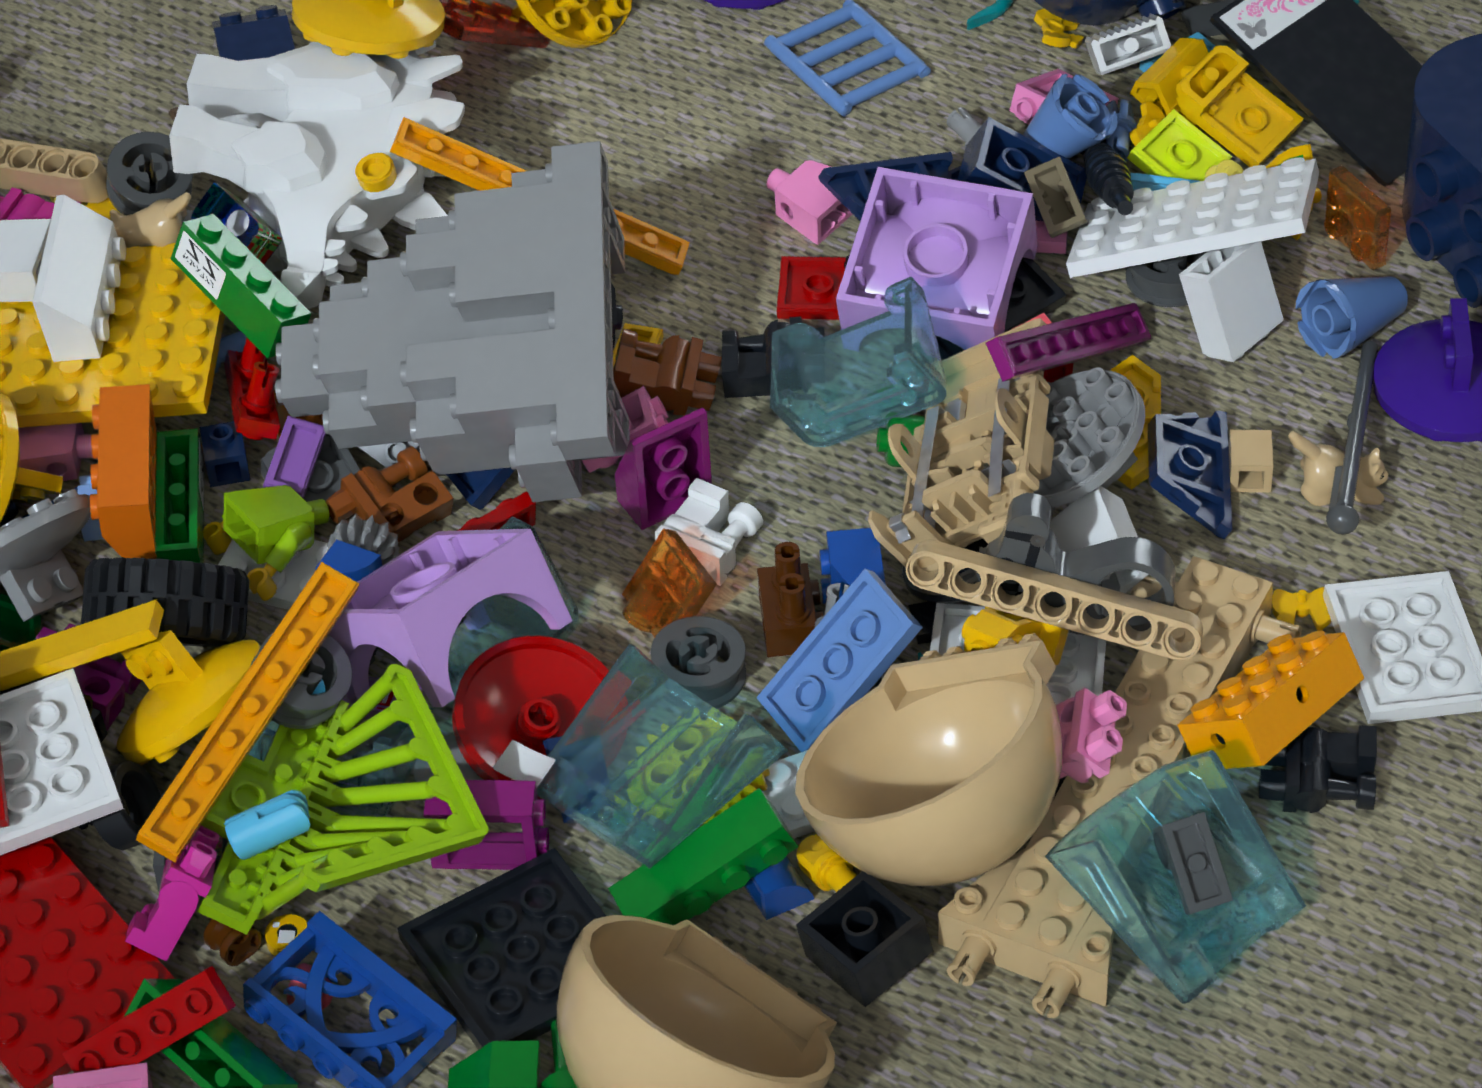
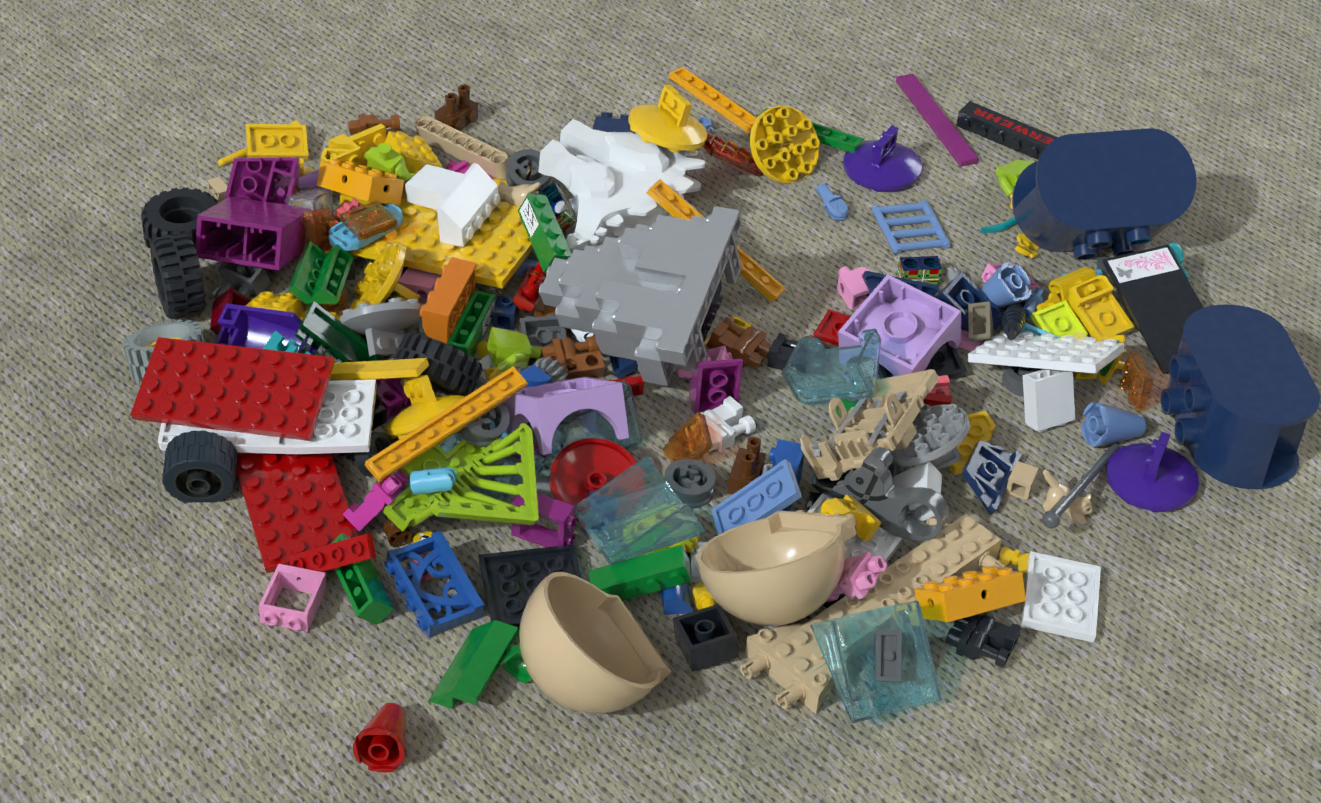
camera: 15 degrees right, 5 degrees down
medium lavender tile [263,416,326,499] -> none
yellow tile [355,153,397,192] -> none
white sticker [493,740,556,788] -> none
tan beam [906,540,1203,661] -> none
magenta tile [985,303,1151,382] -> none
white brick [1085,13,1171,76] -> none
none -> medium blue arm [816,183,848,221]
none -> piece [896,256,942,285]

